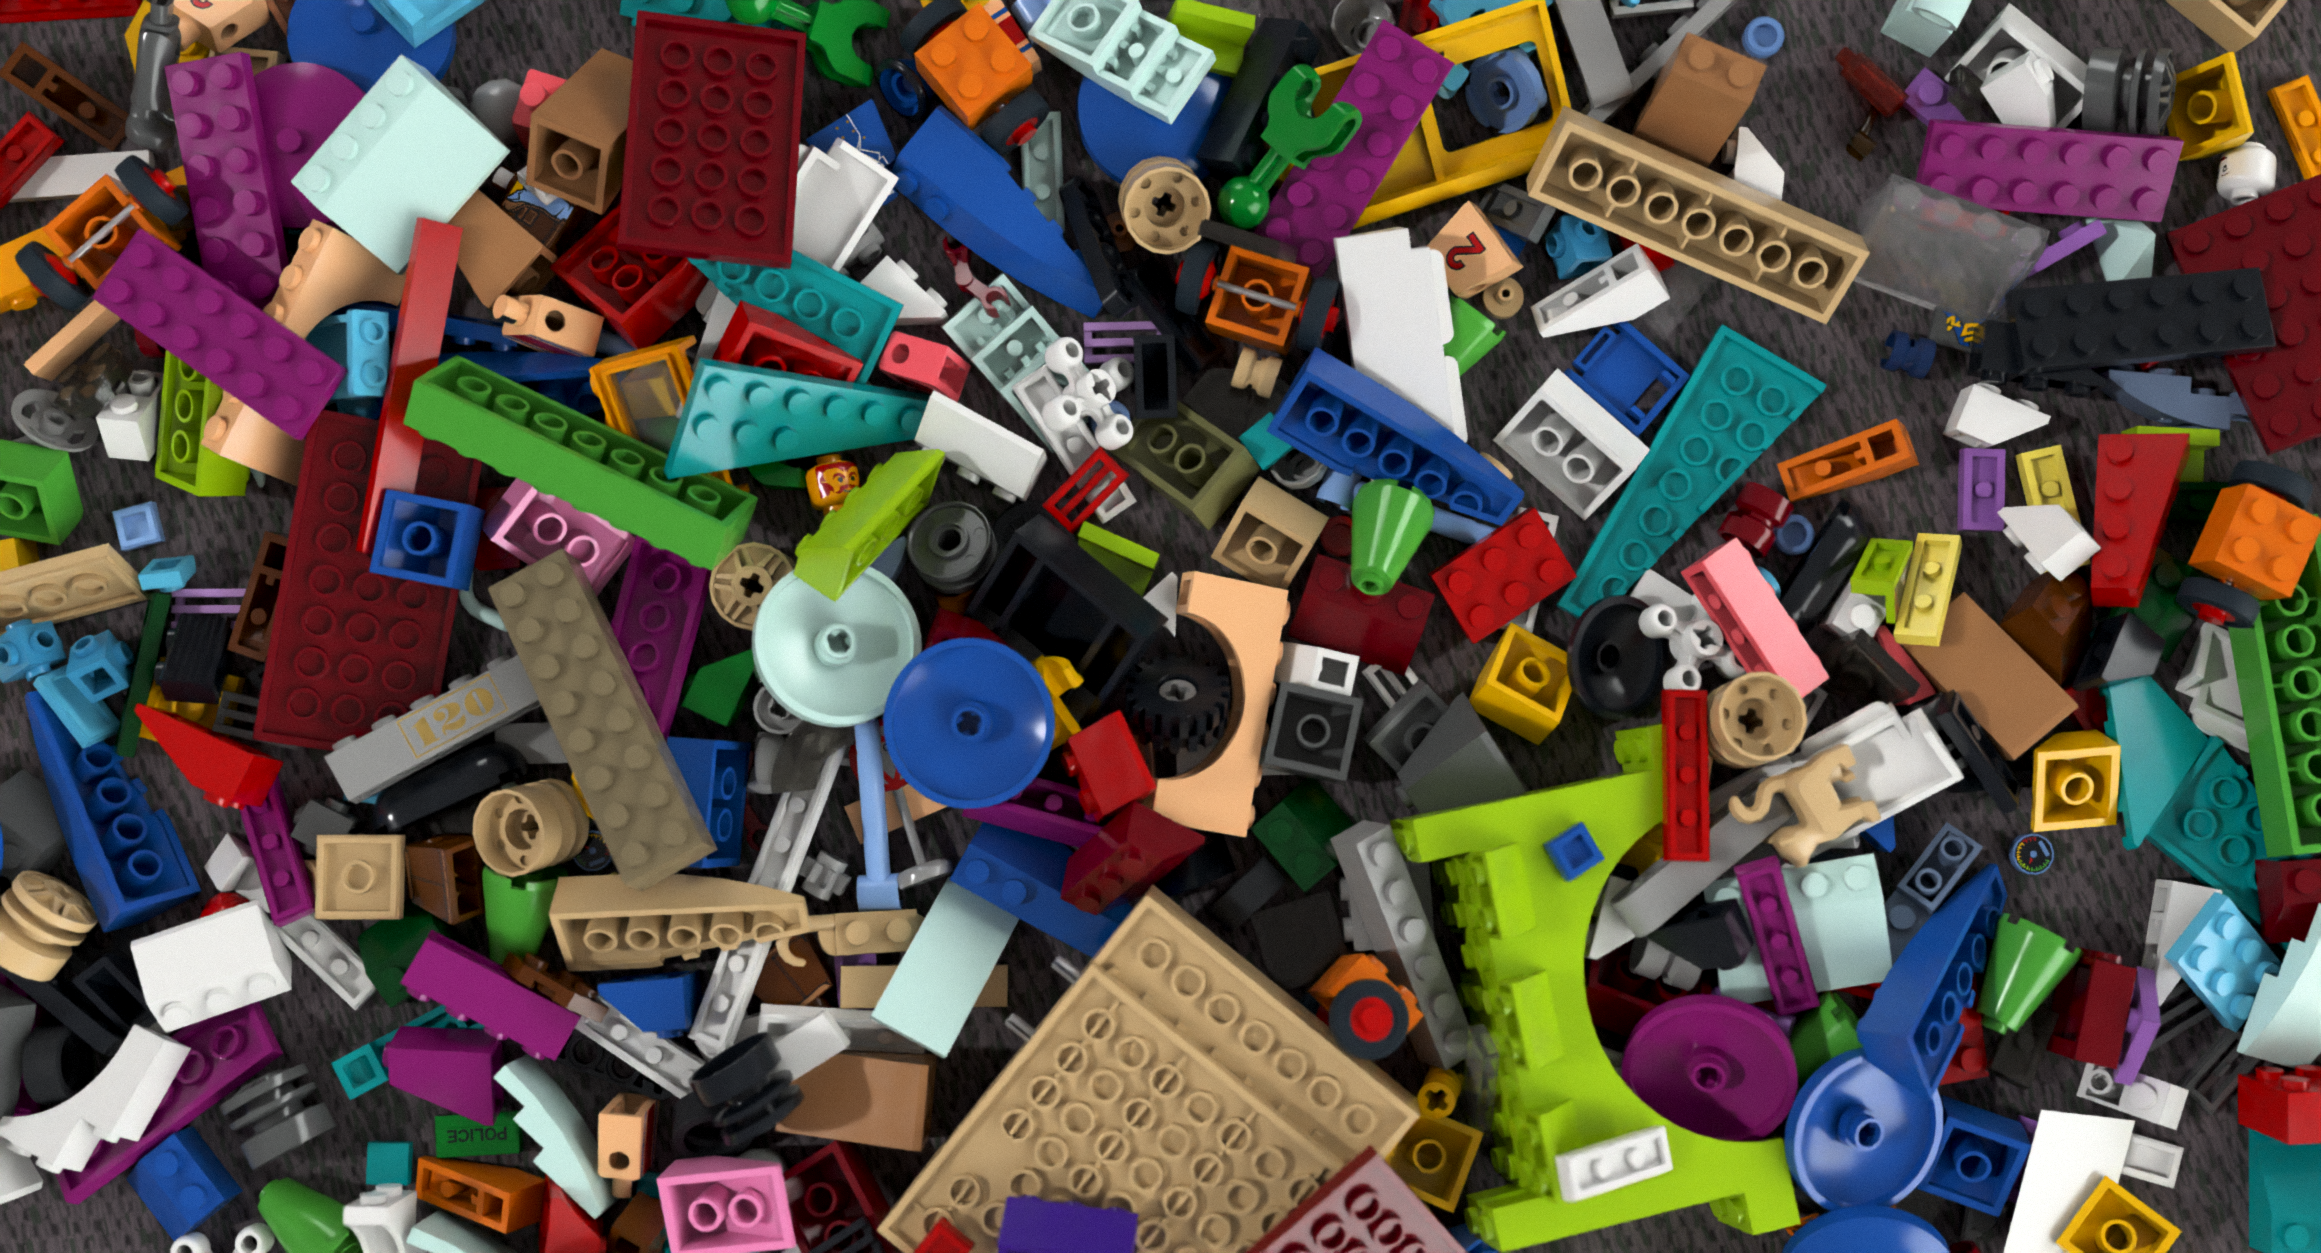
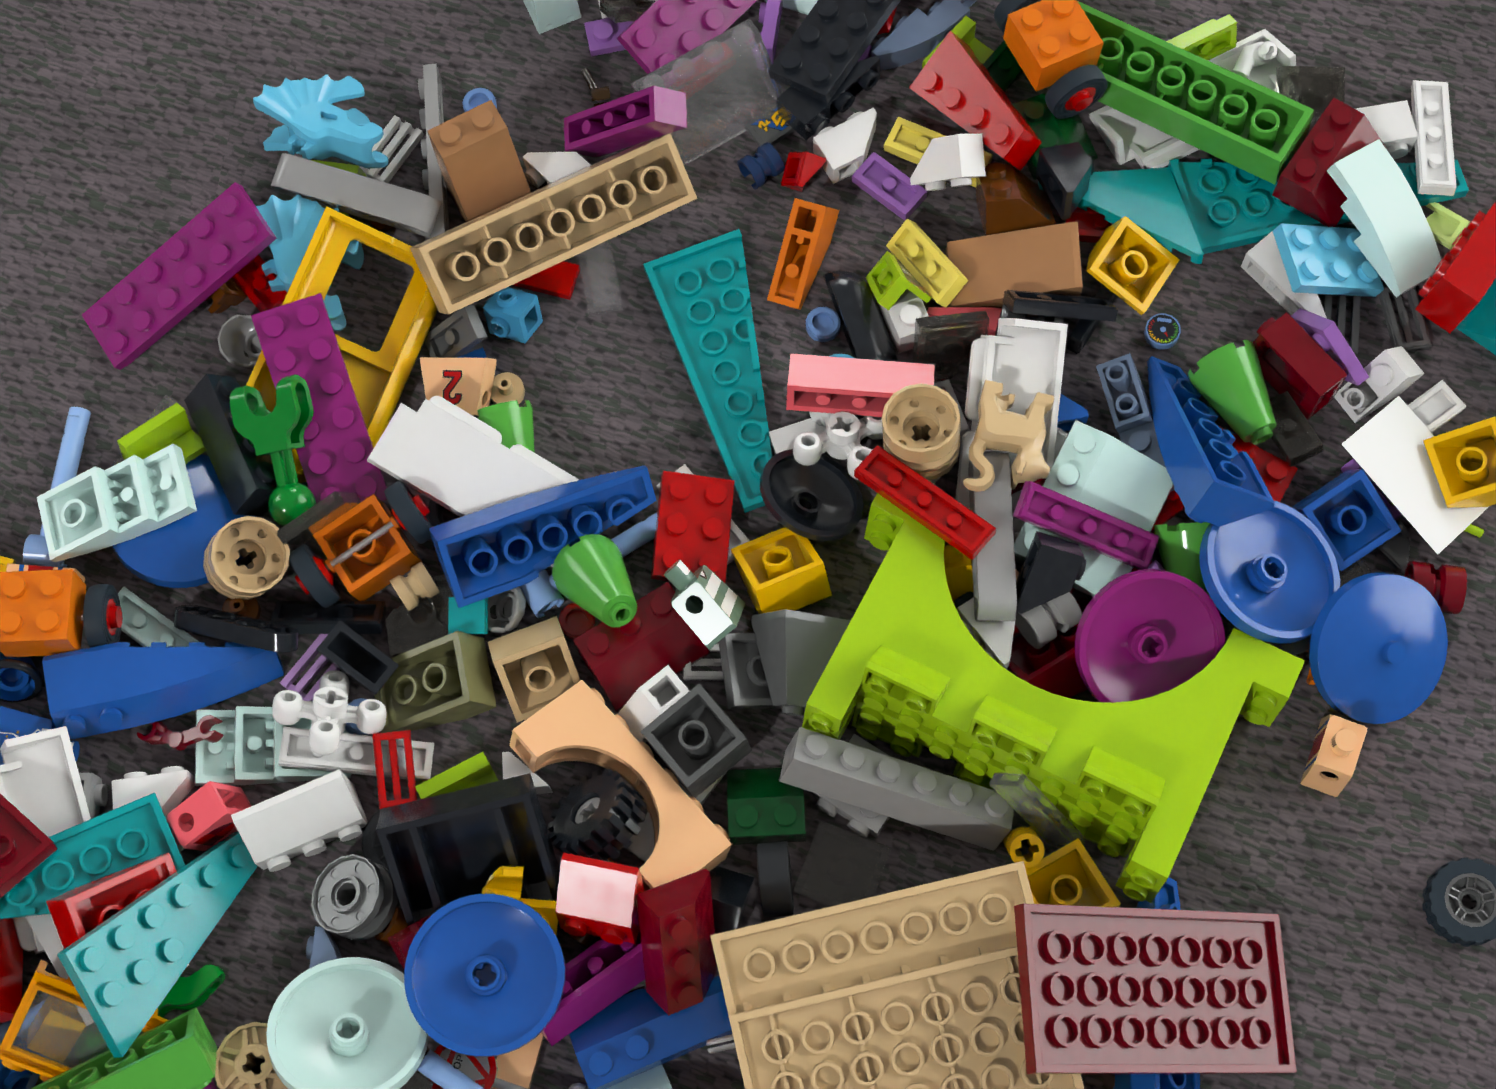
camera: 50 degrees left, 15 degrees down
lime slope [794,449,945,602] -> none
light orange head [805,454,861,516] -> none
brick [1299,954,1424,1060] -> none
medium blue plate [1465,48,1547,134] -> none
white slope [1493,368,1650,521] -> none
white slope [1531,243,1670,338] -> none
blue tile [1543,822,1605,882] -> none
white tile [1555,1125,1673,1202] -> none
blue container [1563,321,1691,437] -> none
dark red wheel [1717,482,1794,559] -> none
clear red cylinder [1835,47,1909,118] -> none
none -> magenta brick [564,86,687,157]
none -> torso [664,560,745,650]
none -> red slope [781,152,826,192]

